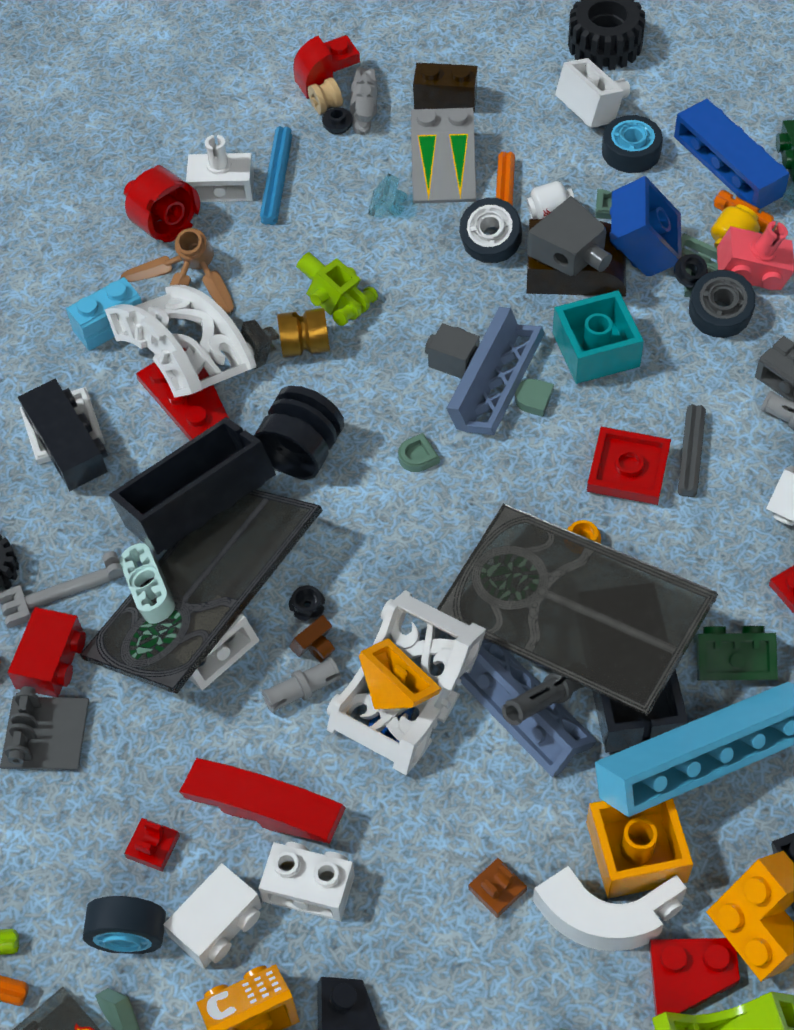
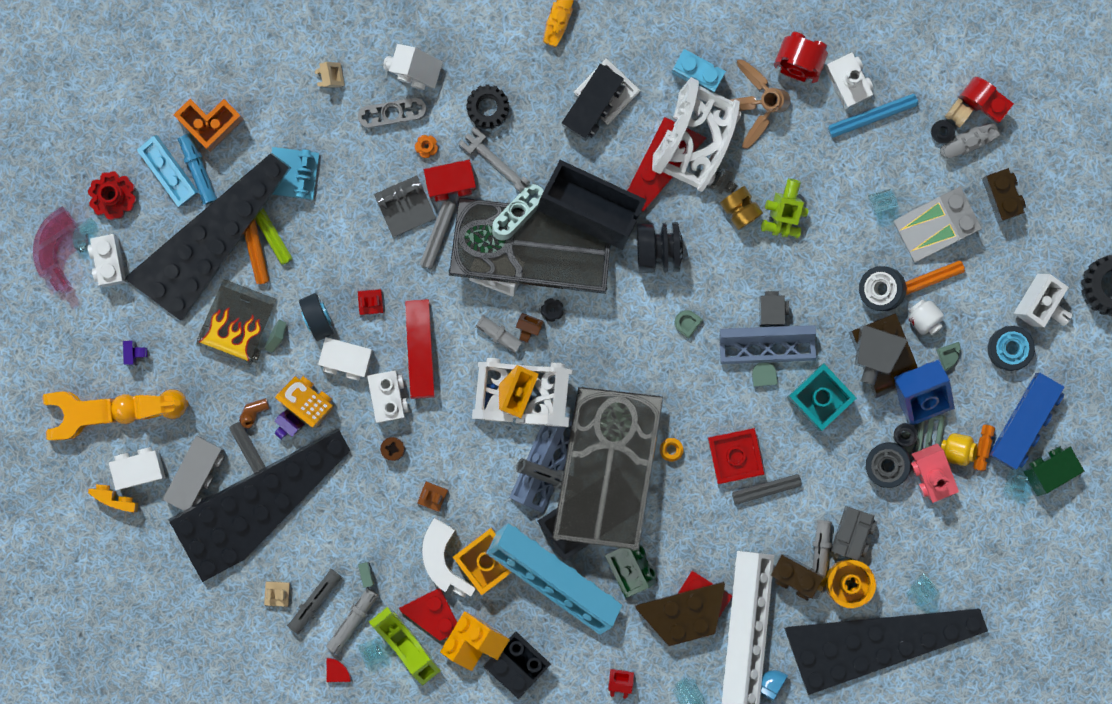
camera: 60 degrees right, 30 degrees up
none -> reddish brown wheel [380,437,405,461]
none -> light grey axle [420,201,456,269]

